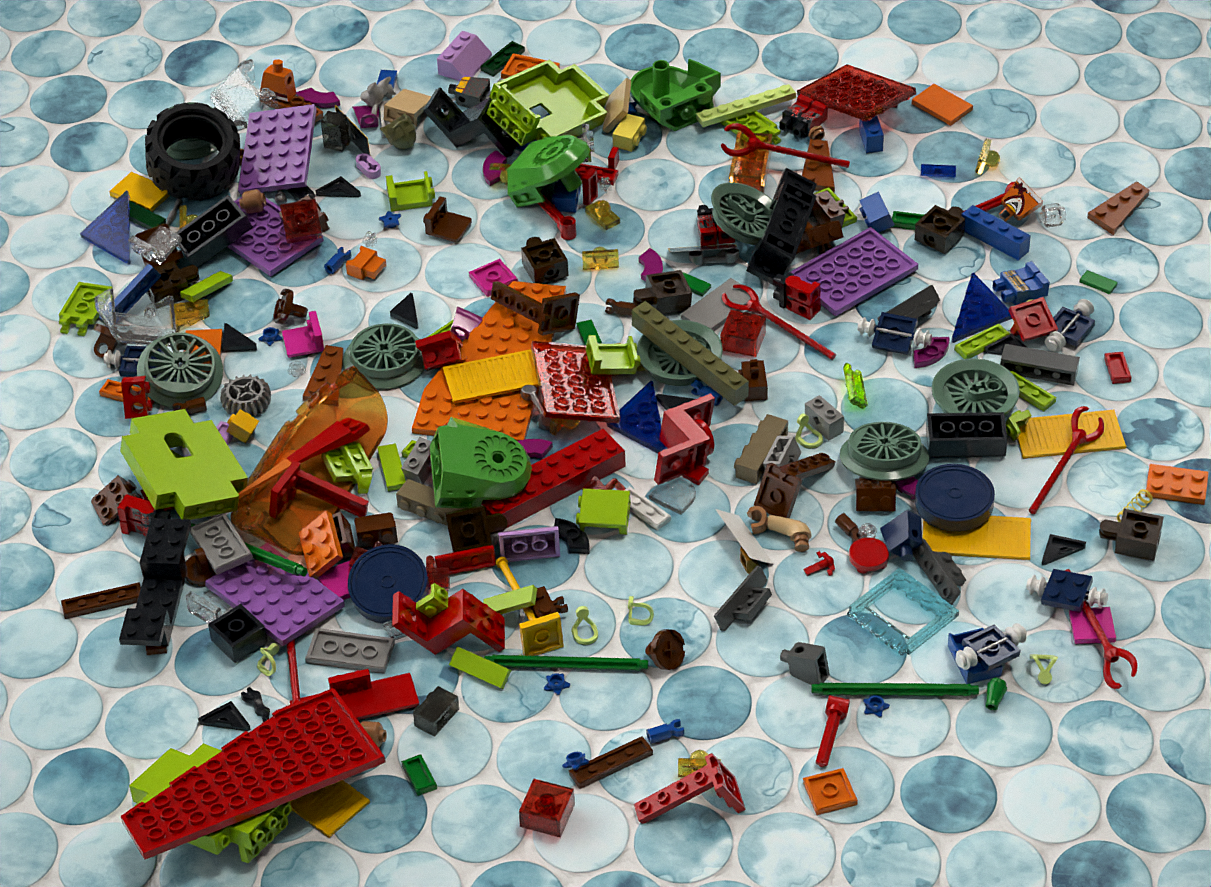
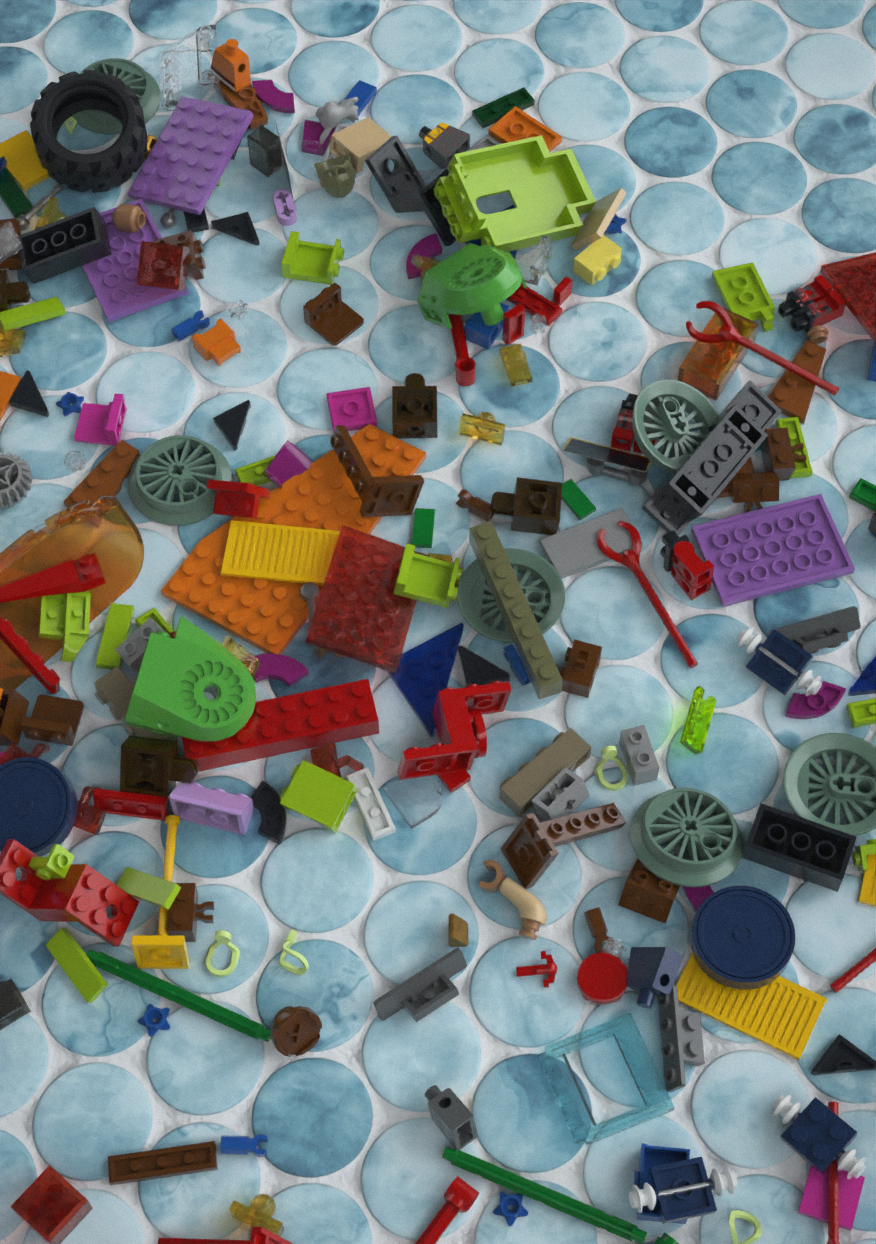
camera: 20 degrees right, 15 degrees up
reddish brown tile [273,289,308,325] -> none
blue plate [379,211,401,228] -> none
lavender slope [437,31,492,81] -> none
blue plate [562,751,589,770] -> none
bright green animal [630,59,721,131] -> none
magenta tile [638,248,663,281] -> none
yellowish green plate [696,84,796,127] -> none
white sticker [715,509,774,564] -> none
clear red brick [720,310,766,357] -> none
blue brick [859,191,894,233] -> none

